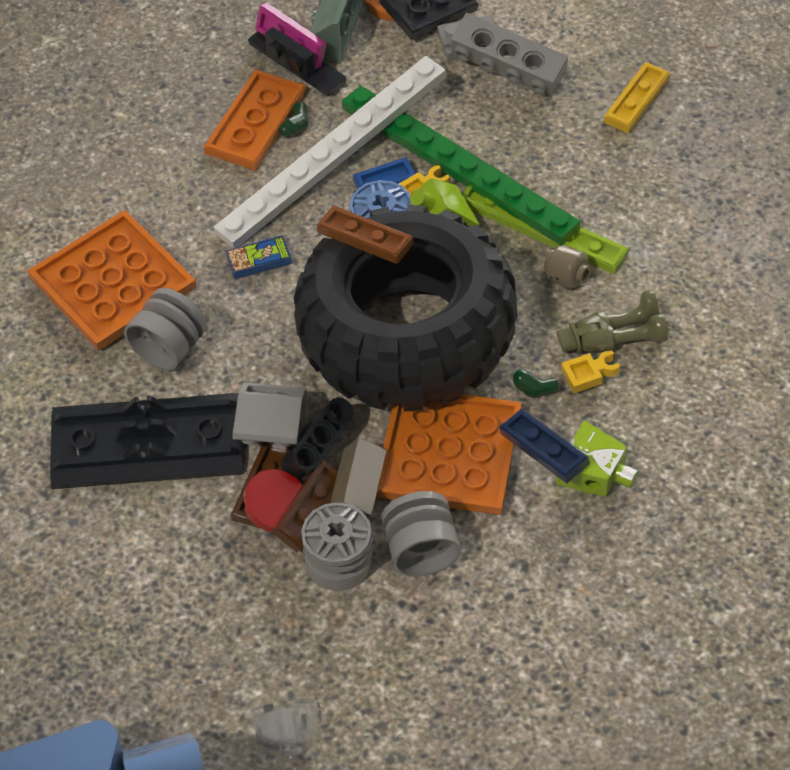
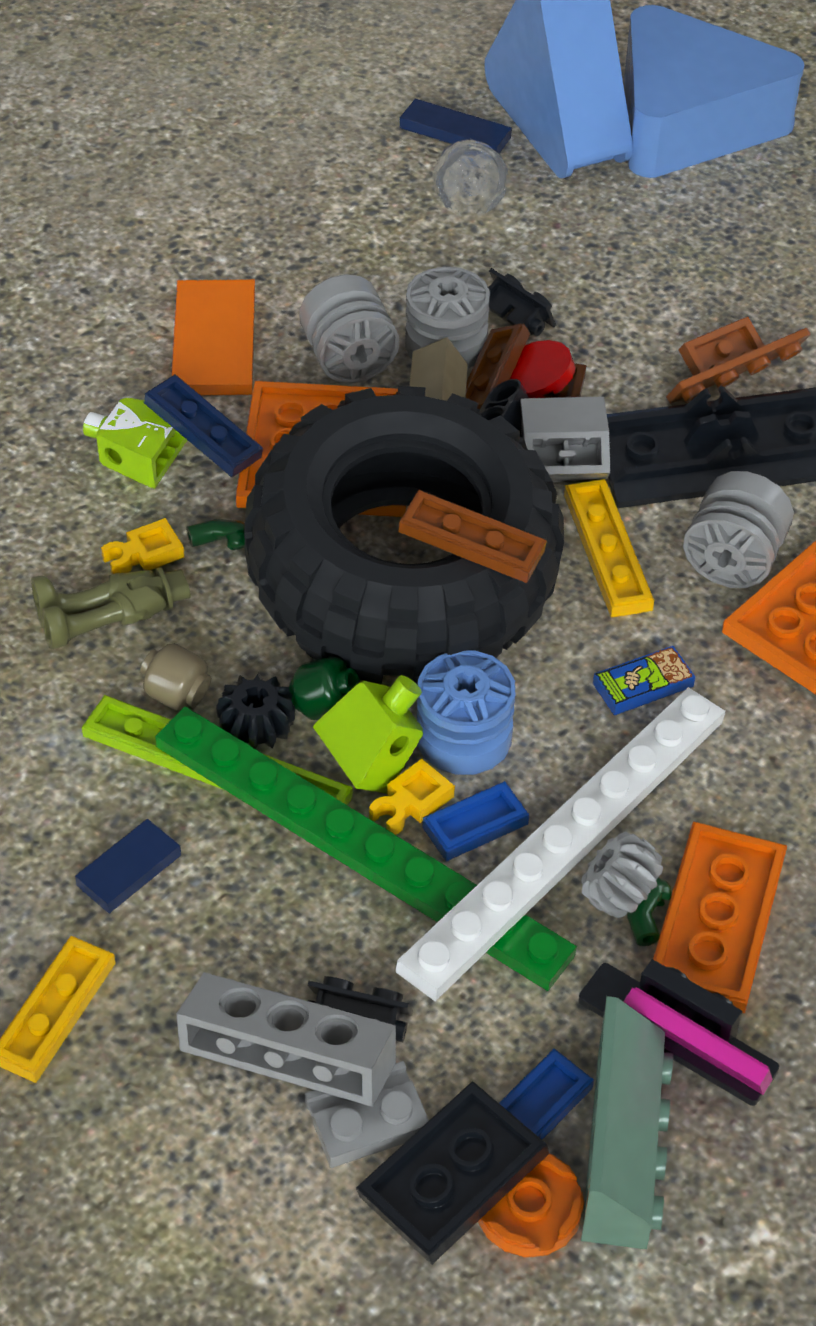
camera: 170 degrees right, 5 degrees down
none -> dark blue tile [75,819,181,914]
none -> orange tile [172,279,255,395]
none -> black gear [216,672,296,749]
none -> black hinge [307,976,413,1043]
none -> black hinge [488,268,556,336]
none -> blue tile [499,1048,594,1140]
none -> yellow tile [564,479,654,618]
none -> light grey gear [581,831,663,919]
none -> dark orange bracket [666,316,811,404]

